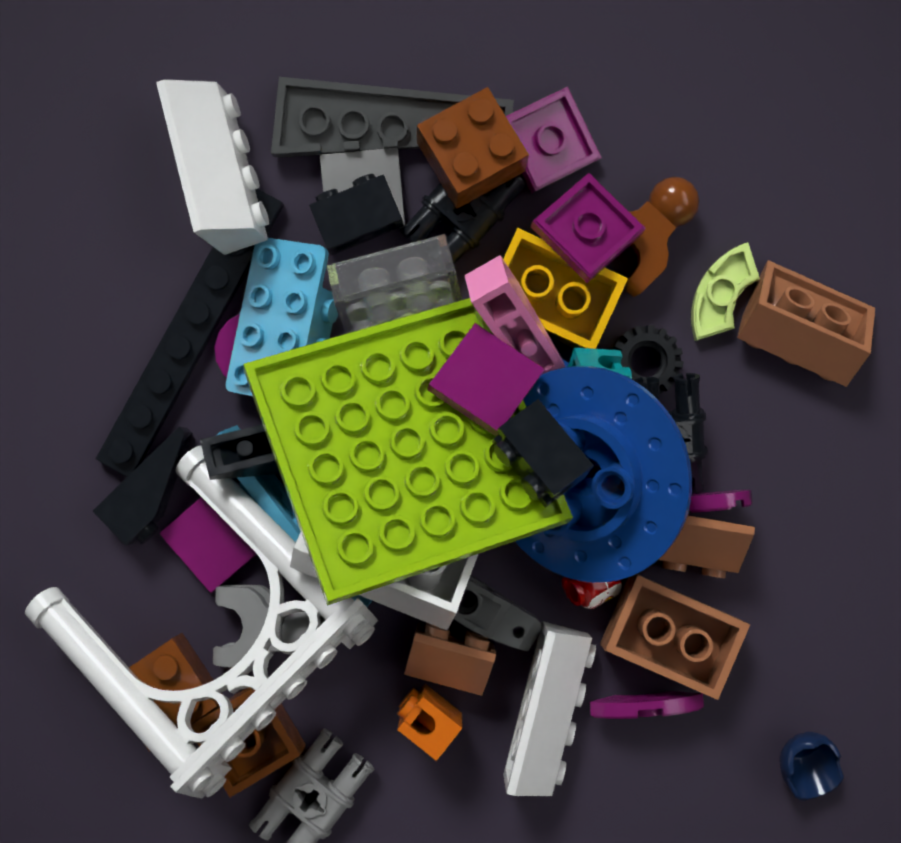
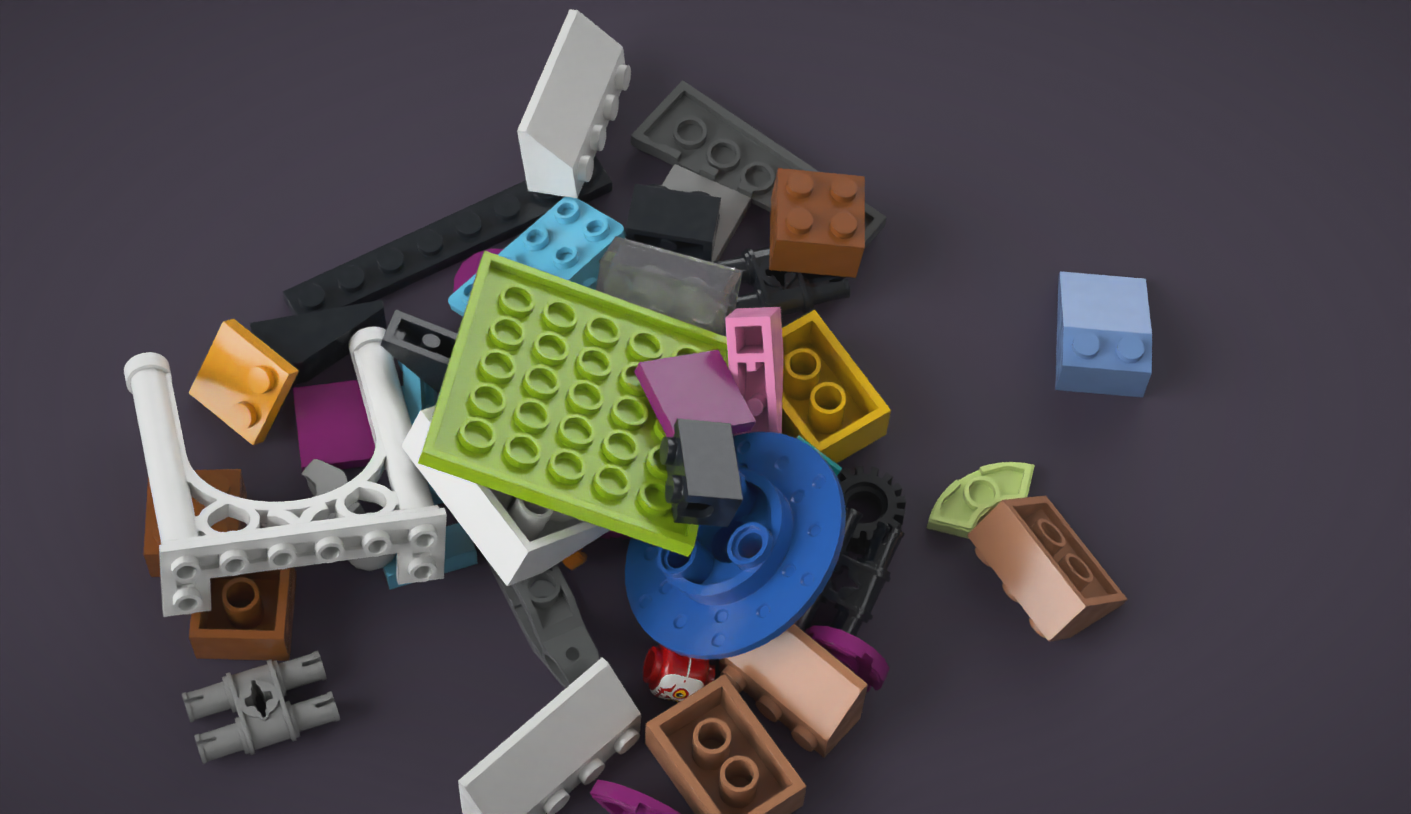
camera: 25 degrees right, 25 degrees down
orange brick [397,684,462,761] -> none
nougat slope [404,622,496,696] -> none
magenta tile [506,86,602,193] -> none
magenta tile [530,173,646,283] -> none
dark orange piece [625,176,700,298] -> none
none -> light orange plate [189,319,299,445]
none -> medium blue slope [1055,271,1152,397]

